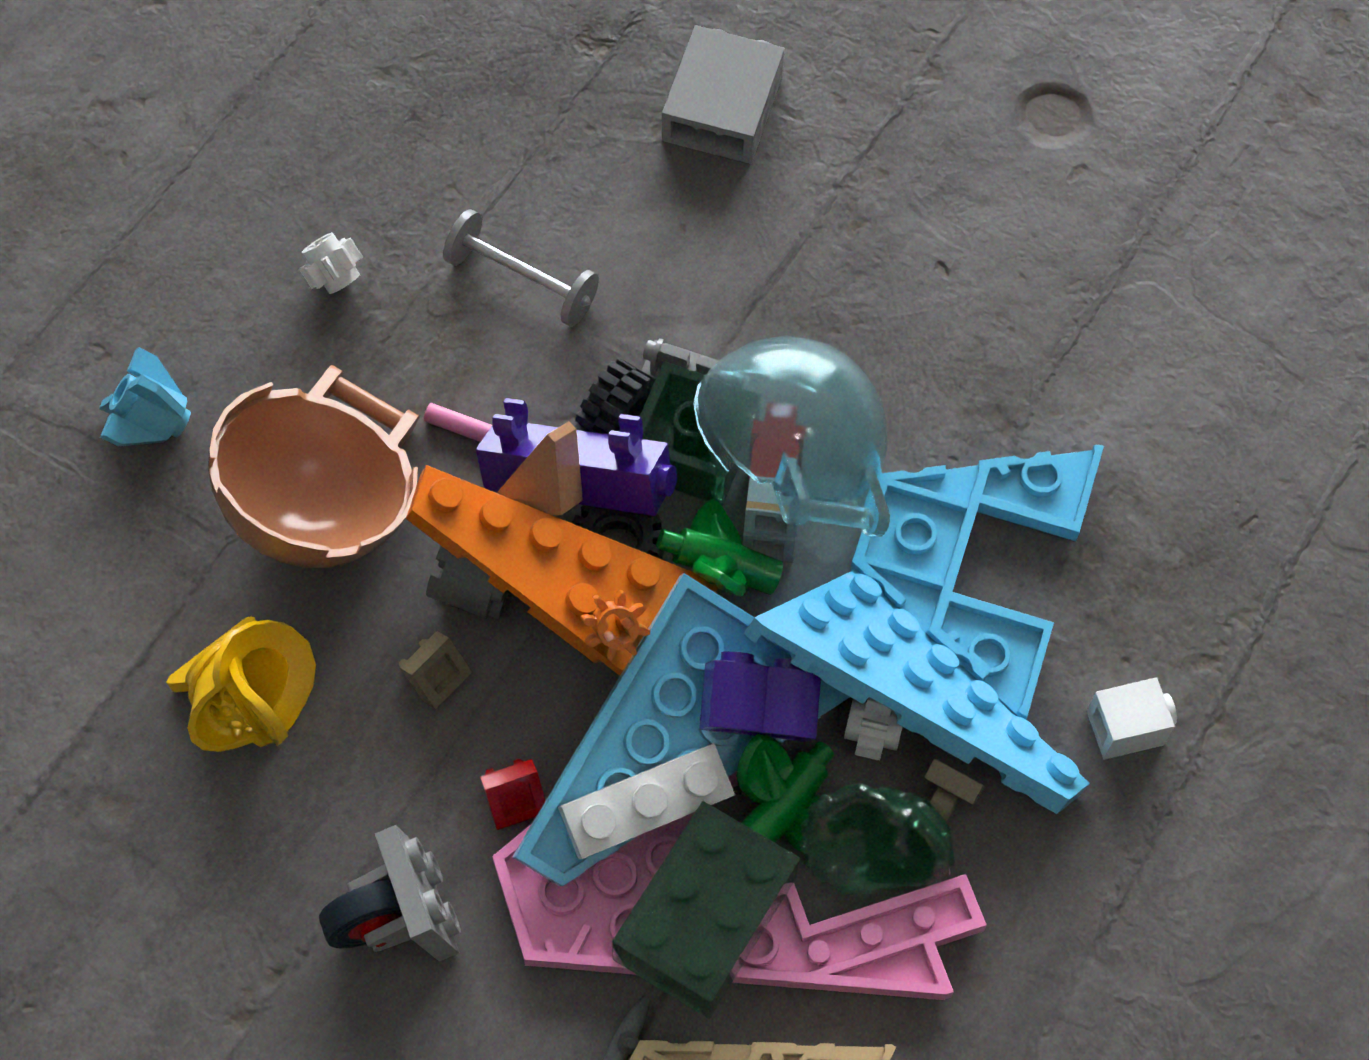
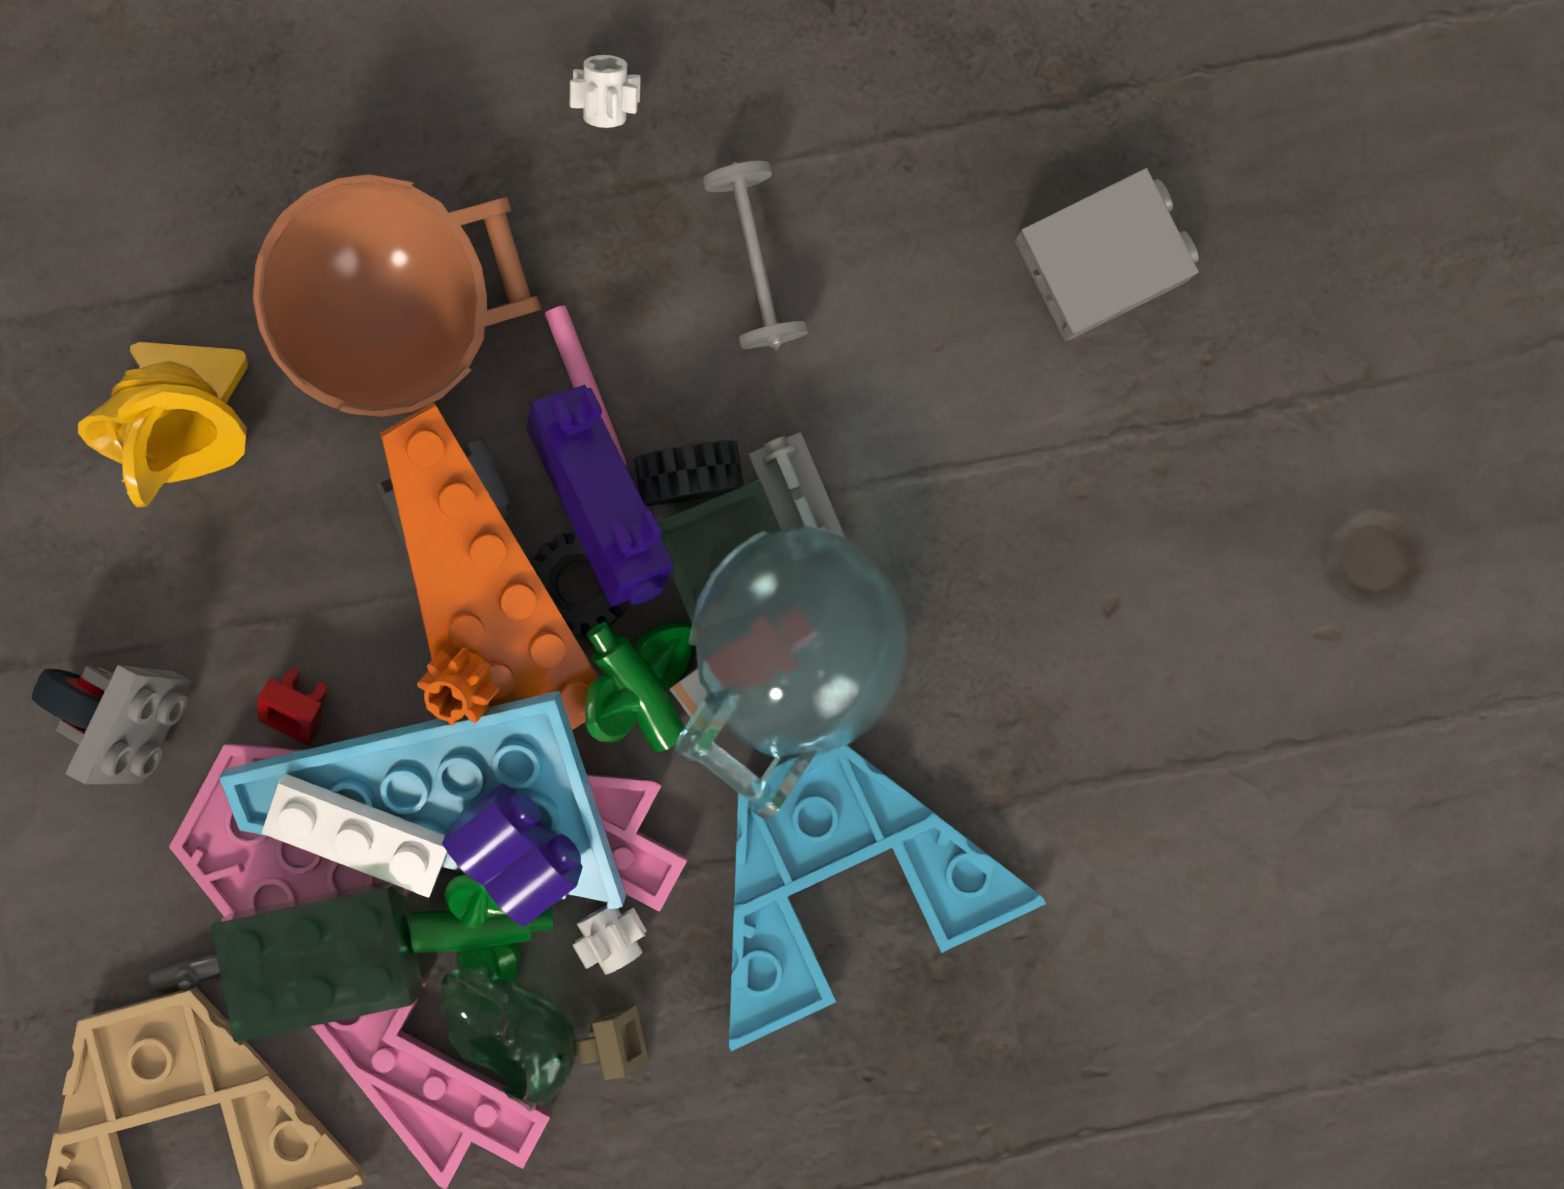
camera: 45 degrees right, 25 degrees up
medium azure brick [99,347,191,446] -> none
dark tan tile [399,631,472,709] -> none
medium nougat slope [497,421,583,515] -> none
medium azure wing [744,569,1090,814] -> none
white brick [1087,677,1177,760] -> none

